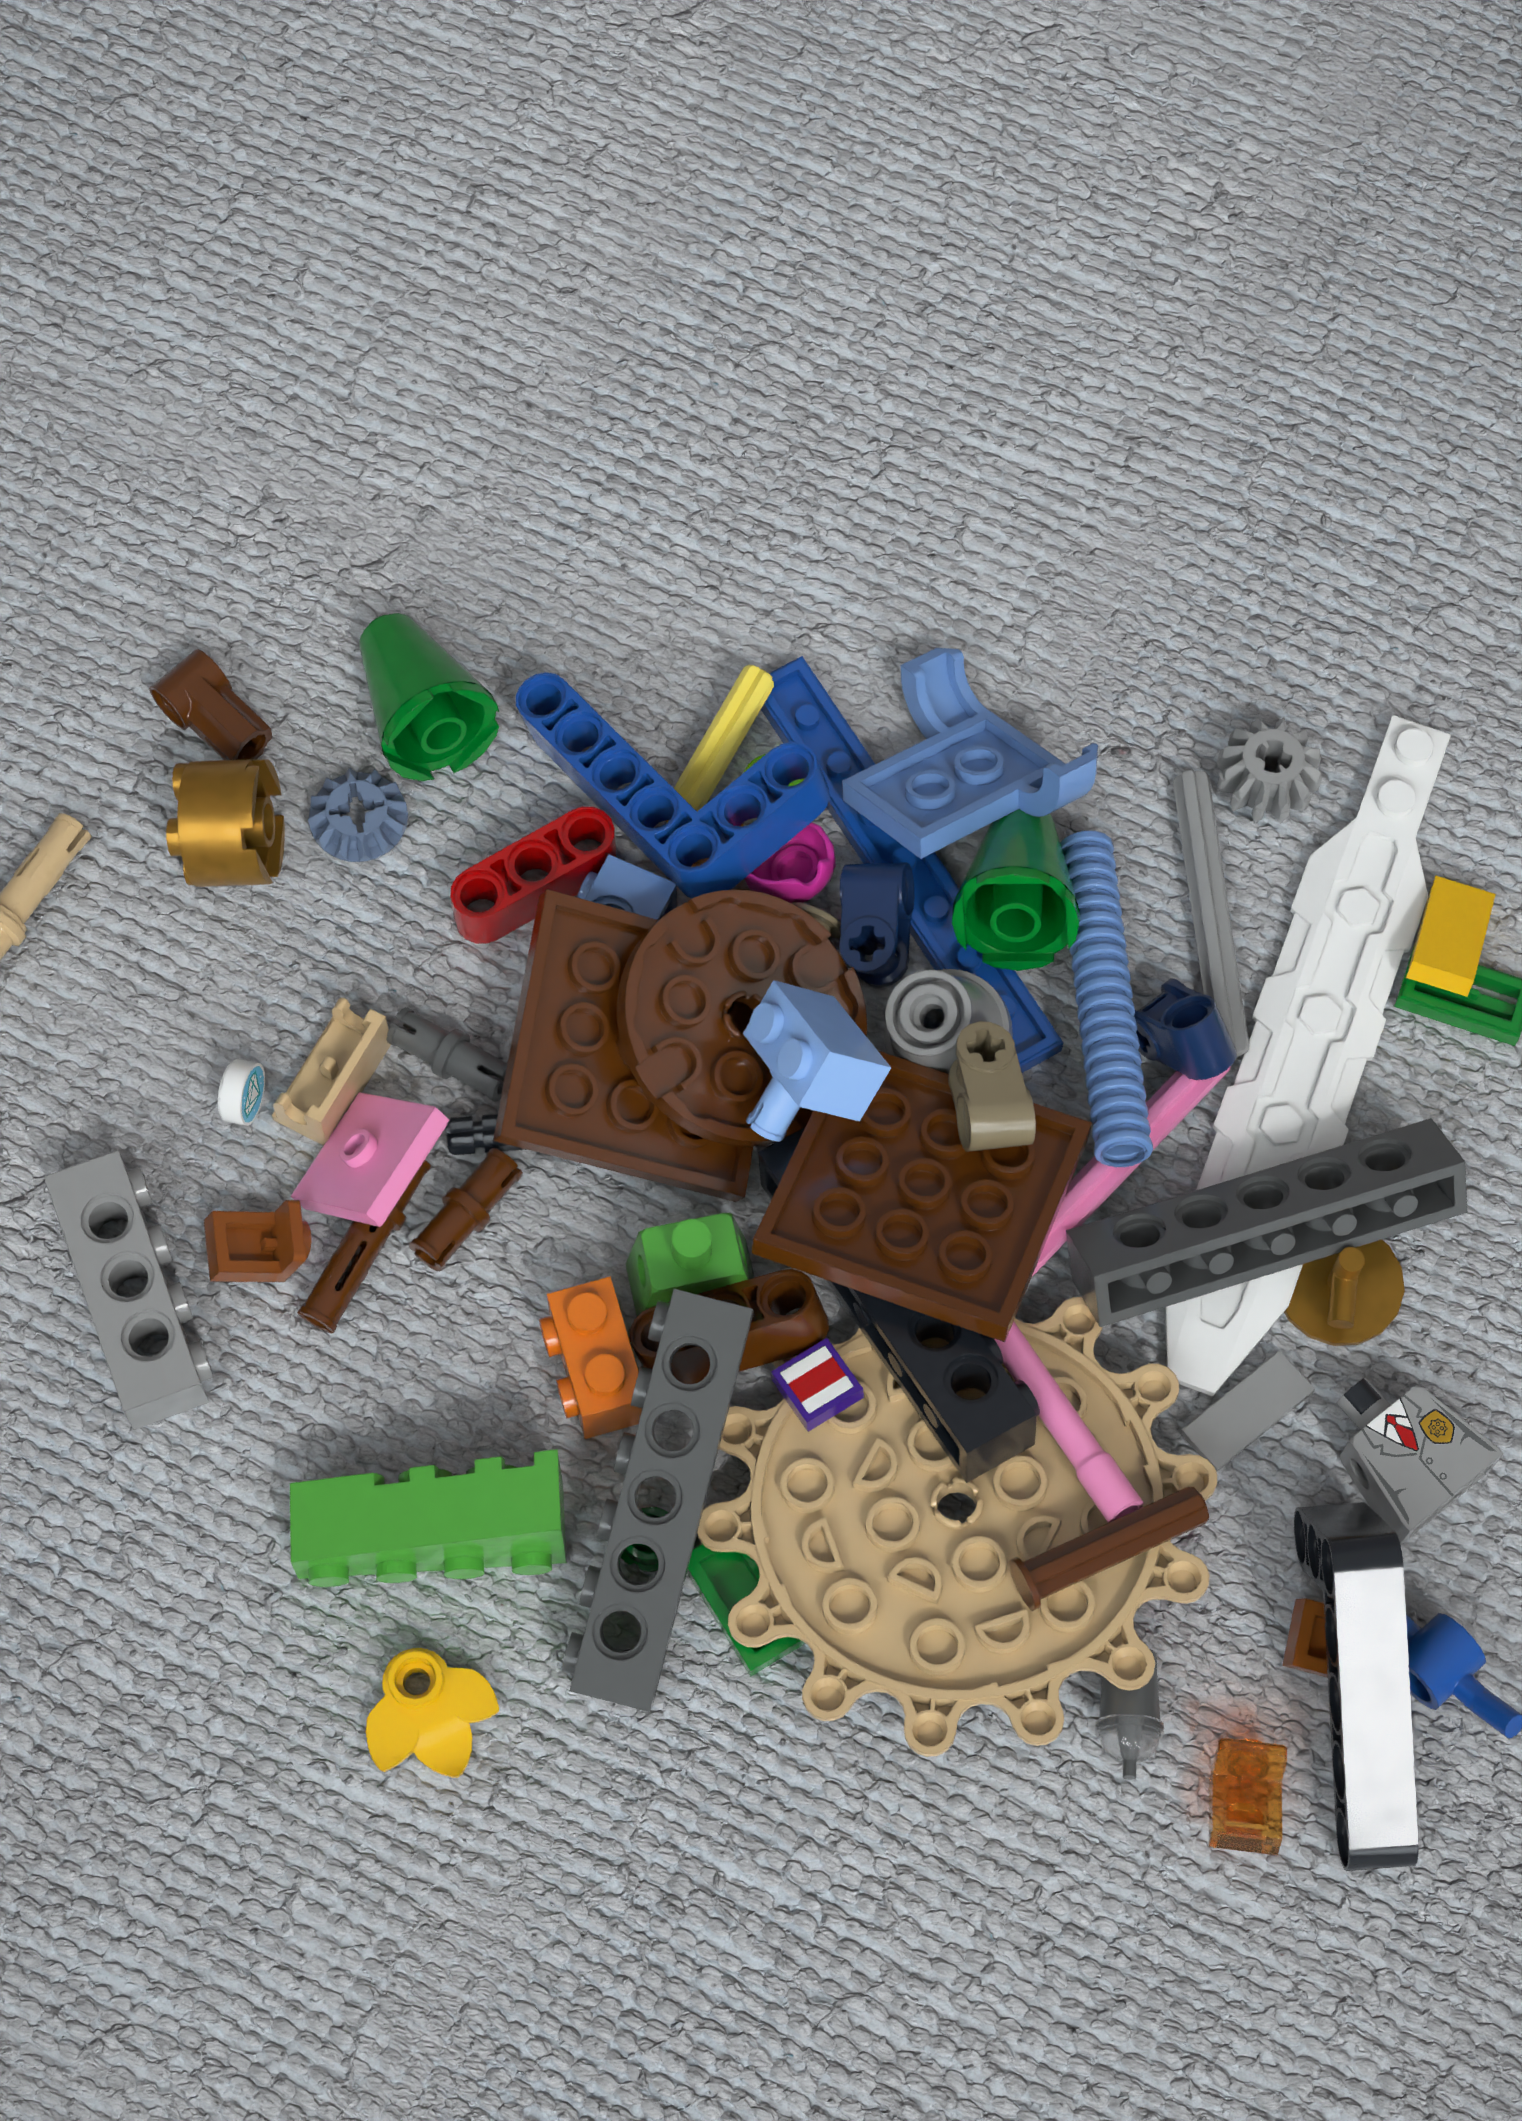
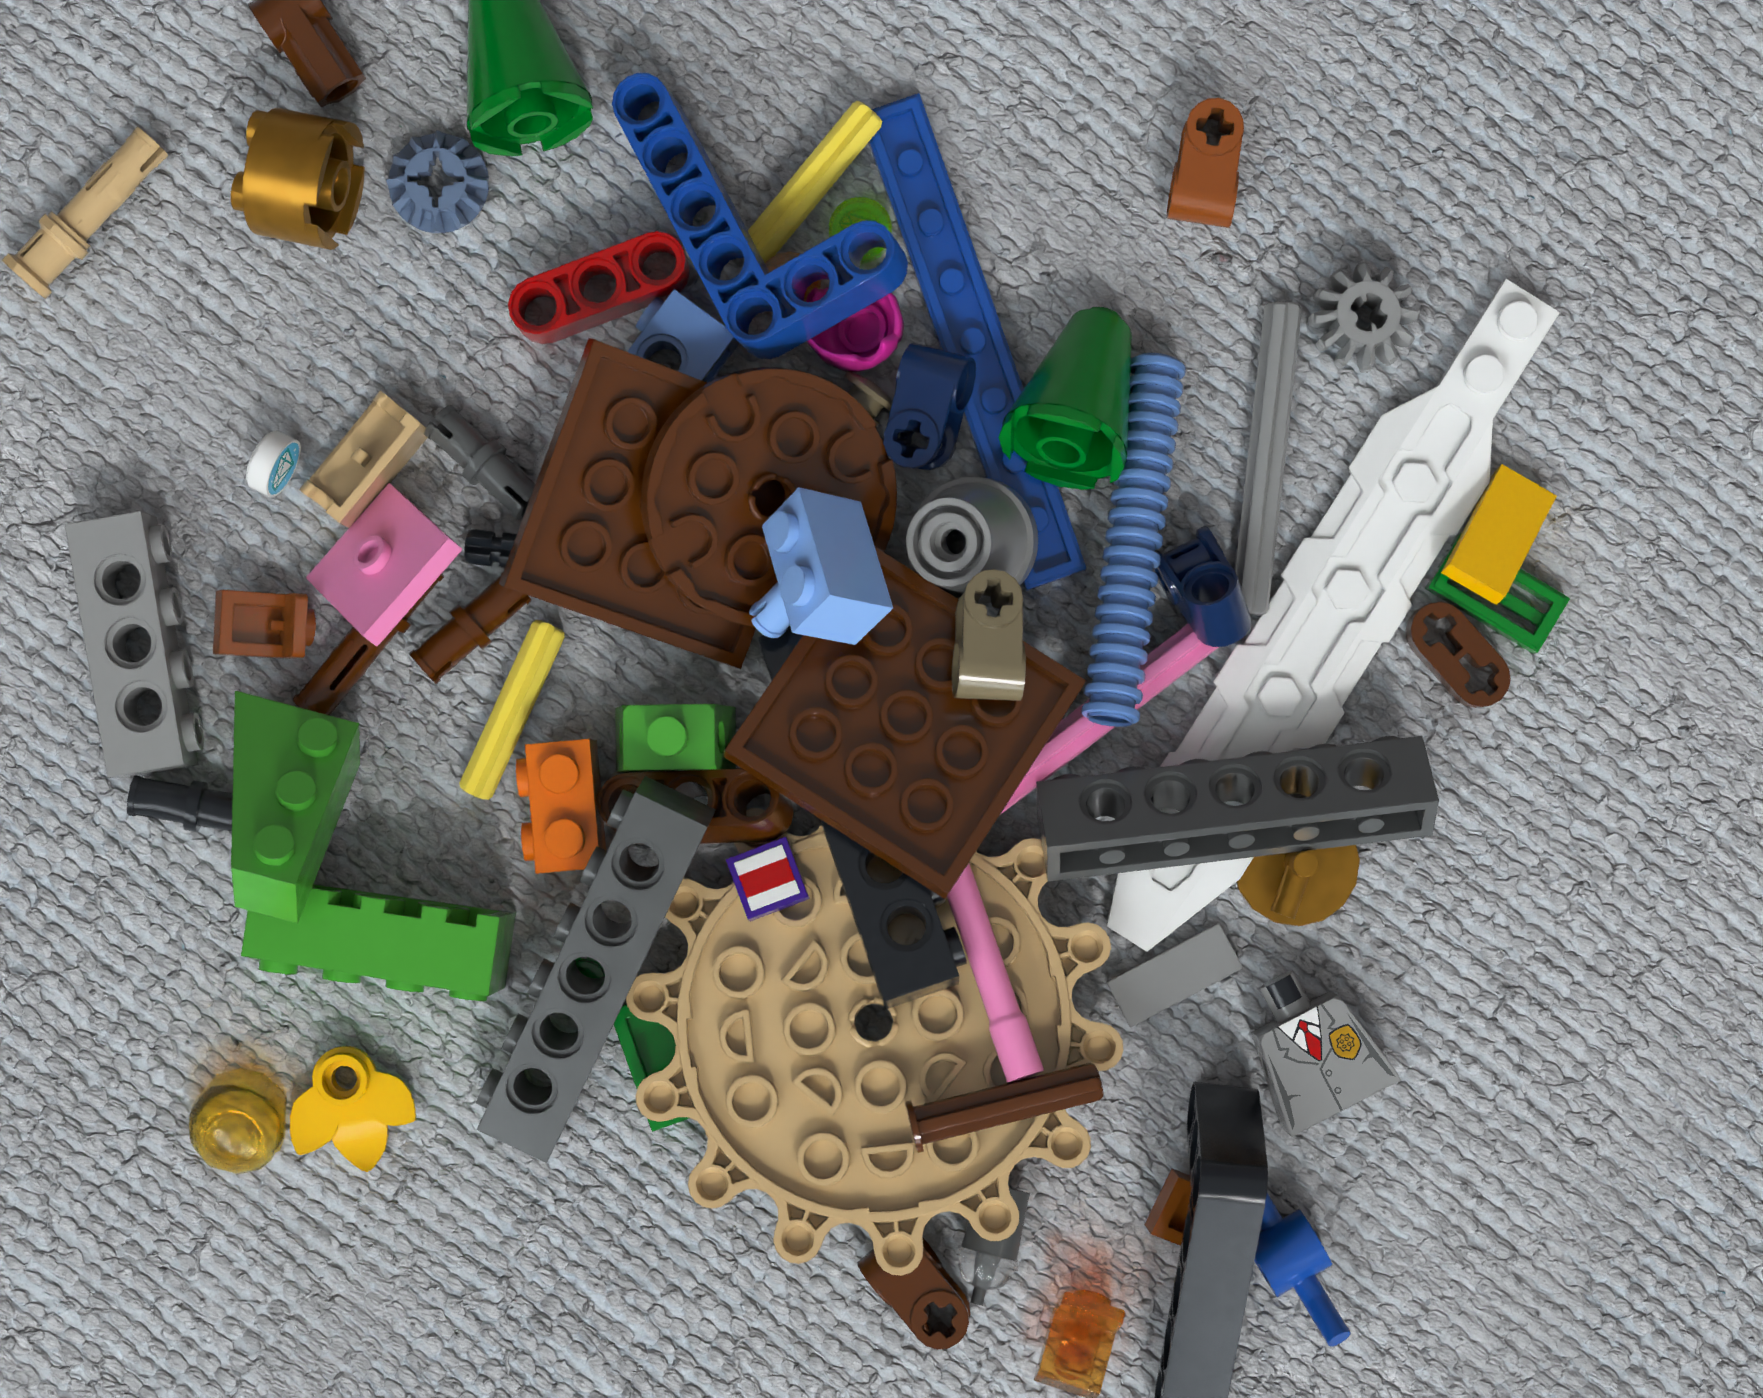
camera: 15 degrees right, 20 degrees up
medium blue piece [842,648,1098,859] -> none
none -> black pin [127,775,233,832]
none -> clear yellow hair [189,1068,287,1175]
none -> bright green wedge [231,691,360,923]
none -> light yellow axle [459,620,565,800]
none -> reddish brown piece [857,1236,971,1350]
none -> dark orange piece [1166,98,1244,228]
none -> reddish brown beam [1405,602,1511,708]

